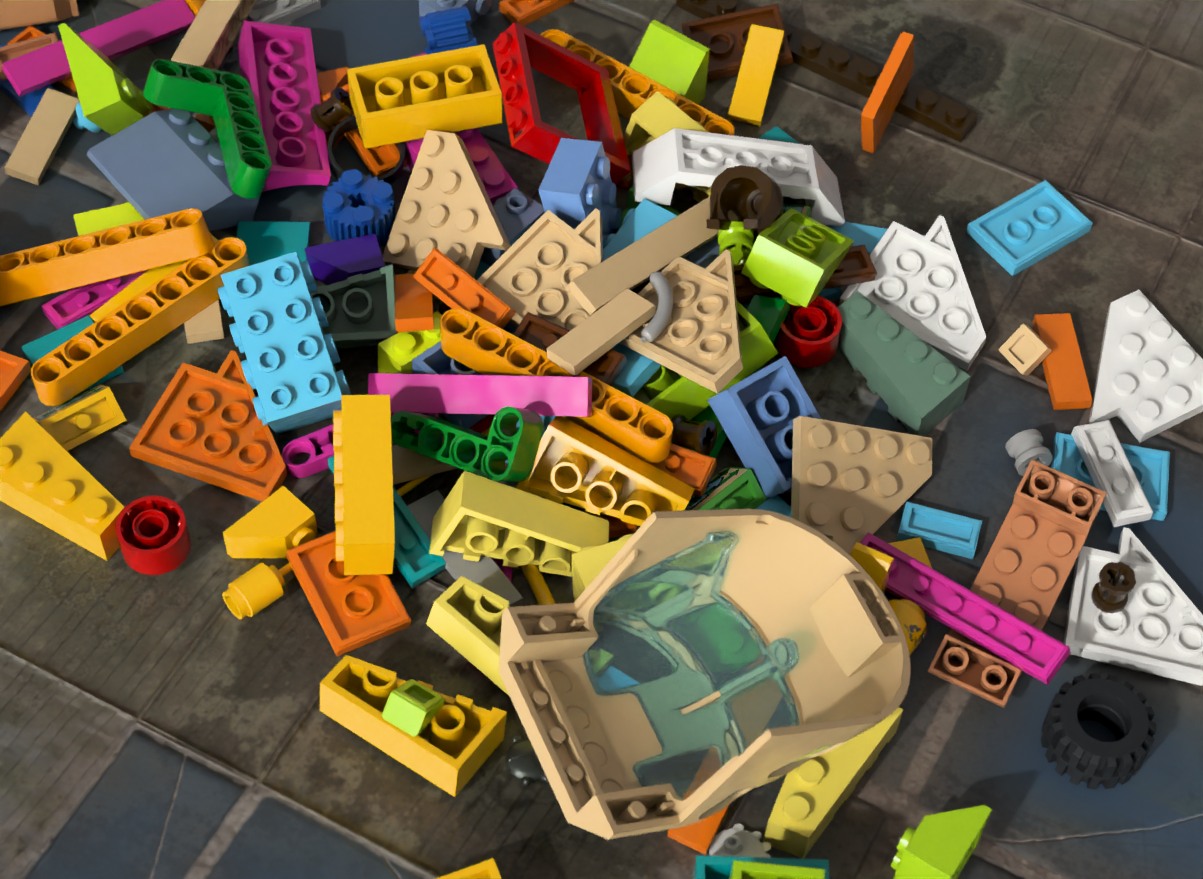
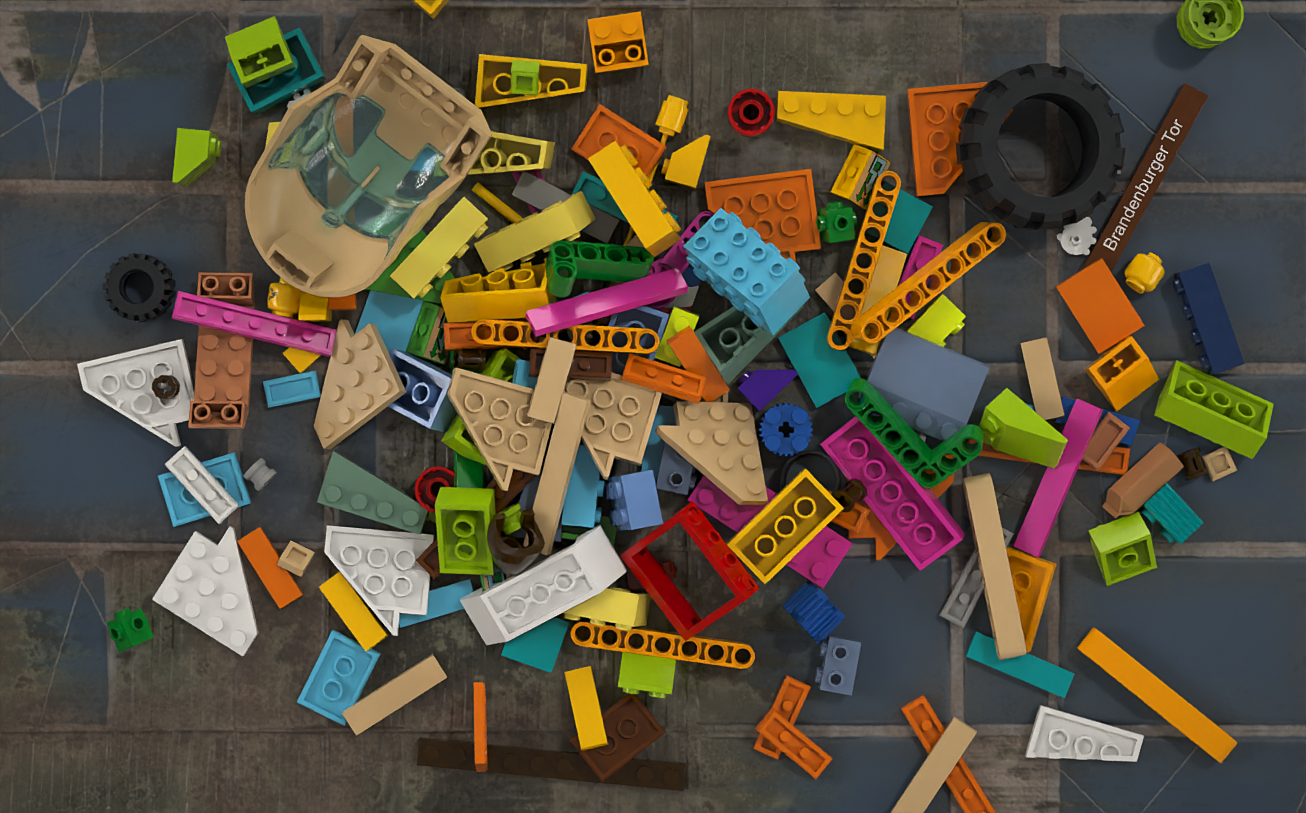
camera: 150 degrees right, 35 degrees up
light grey piece [640,272,673,343] -> none
none -> yellow tile [319,571,389,652]
none -> tan tile [342,654,447,736]
none -> light orange slope [587,11,649,73]
none -> green brick [816,201,857,243]

